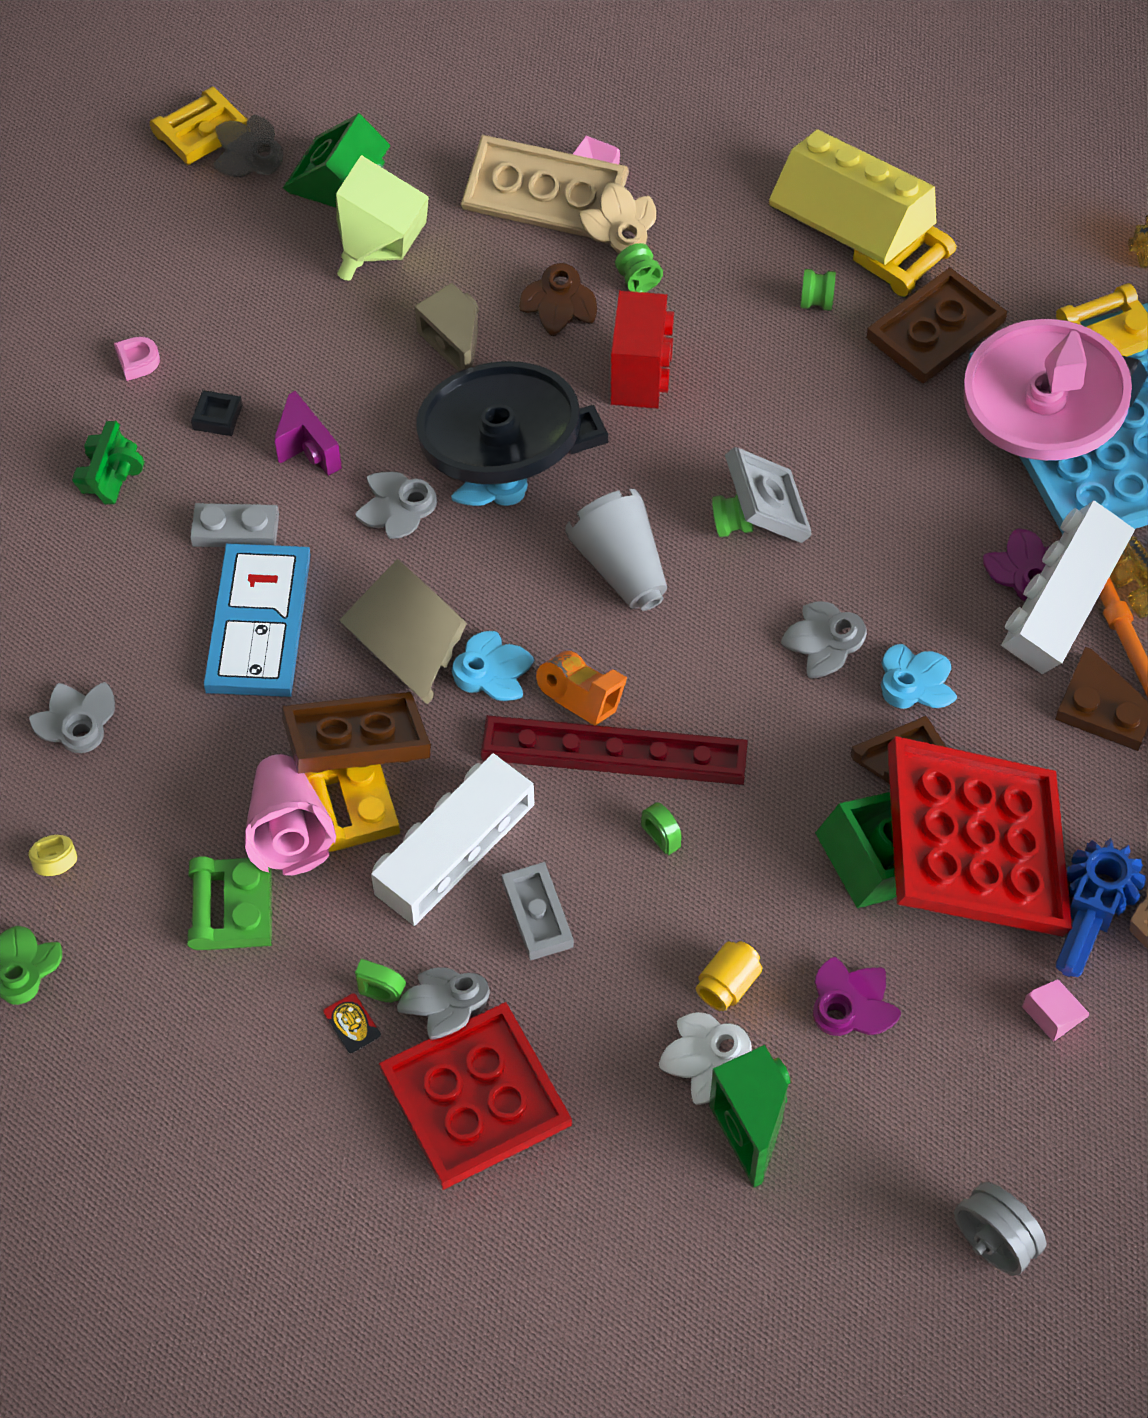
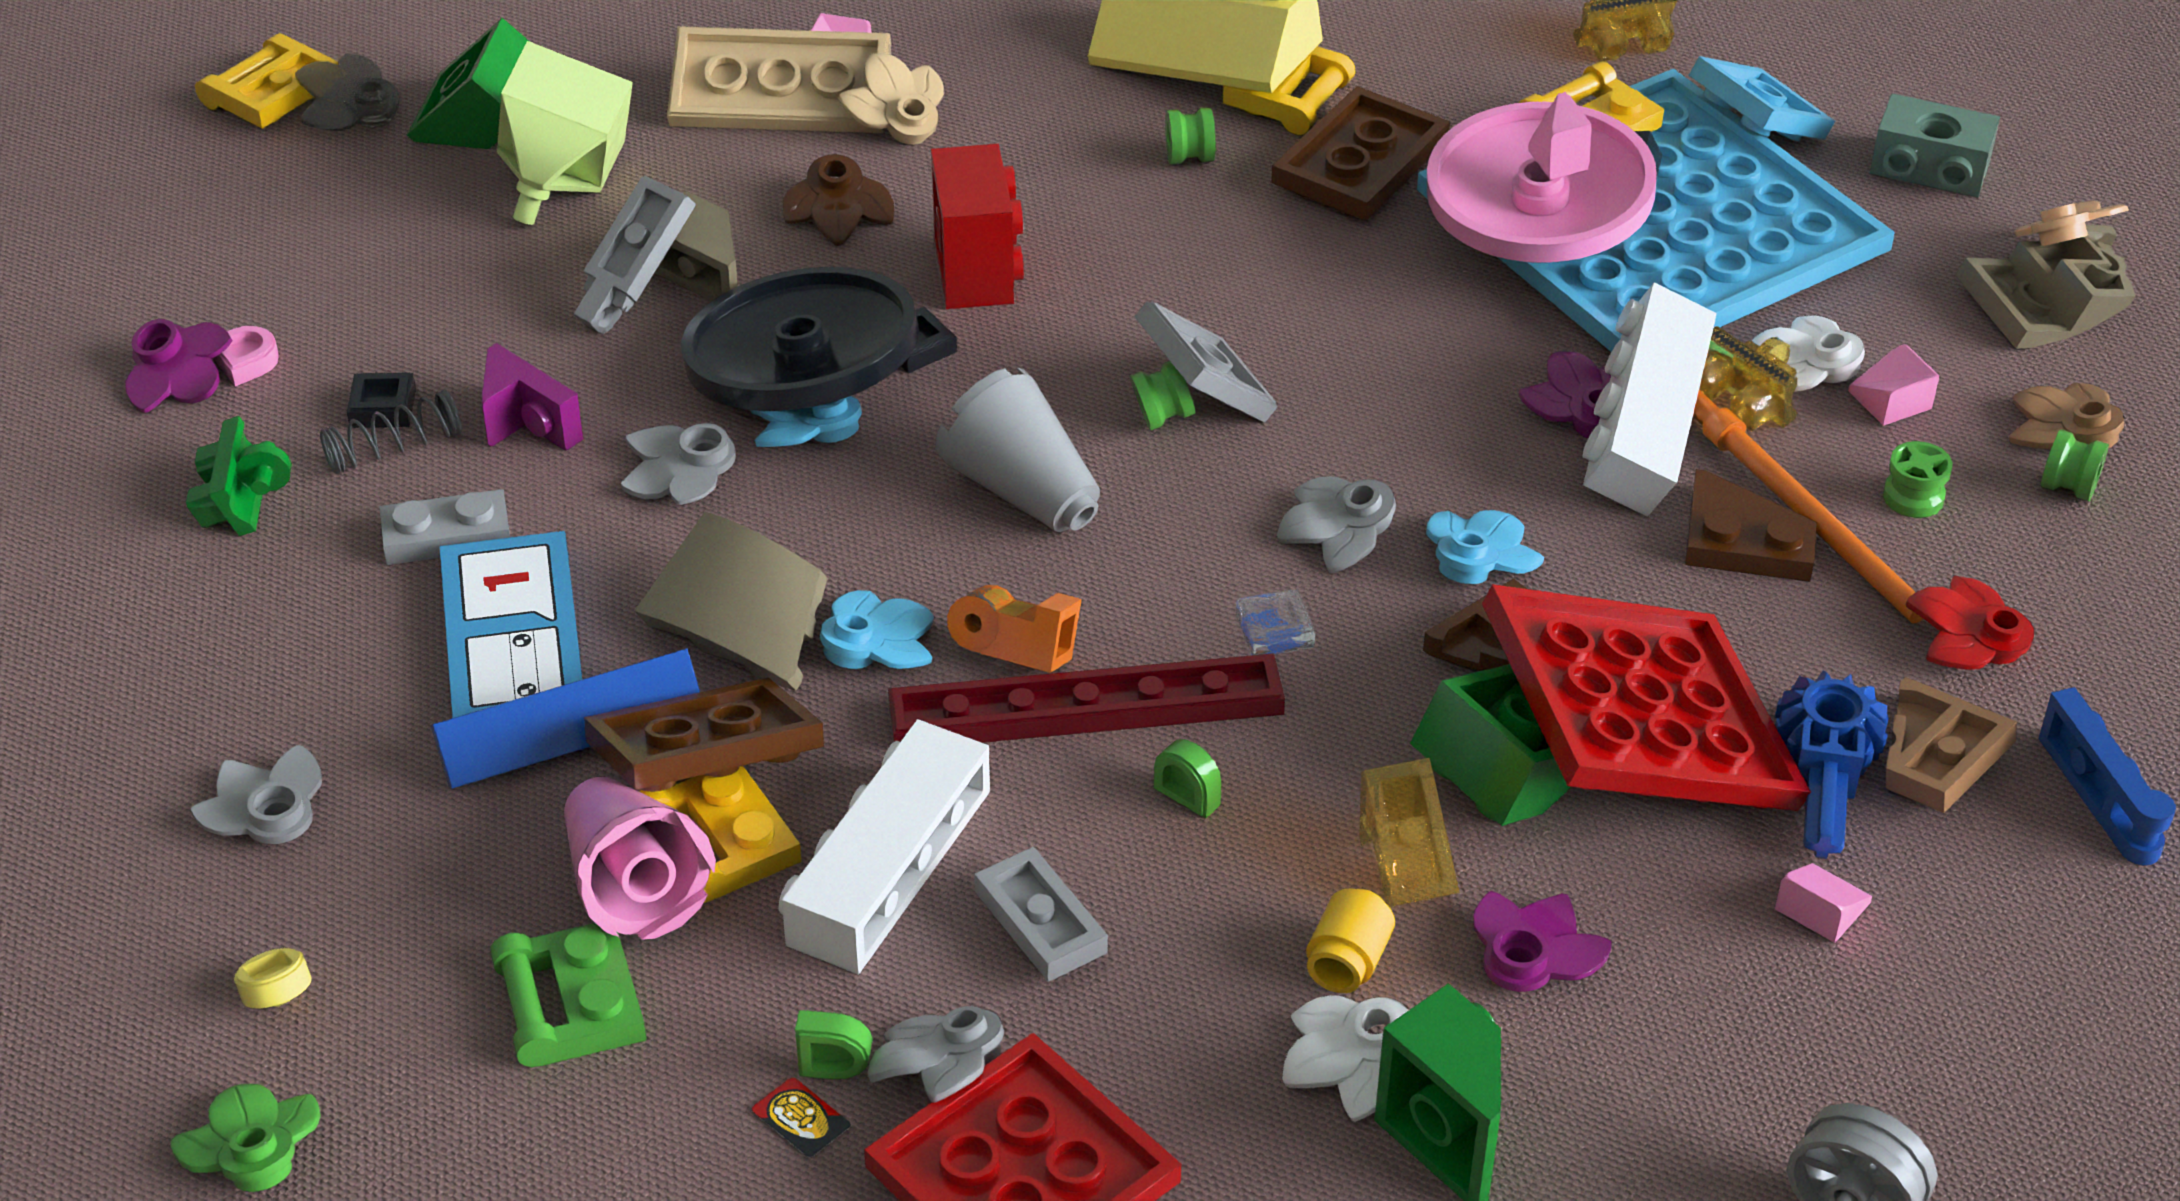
camera: 15 degrees left, 15 degrees down
bright green wheel [615,243,663,292] -> none
none -> magenta plate [125,319,233,413]
none -> dark grey piece [320,390,462,474]
none -> blue tile [430,648,700,789]
none -> light grey hinge [574,175,696,334]
none -> clear tile [1236,589,1315,655]
none -> clear yellow slope [1359,758,1460,908]

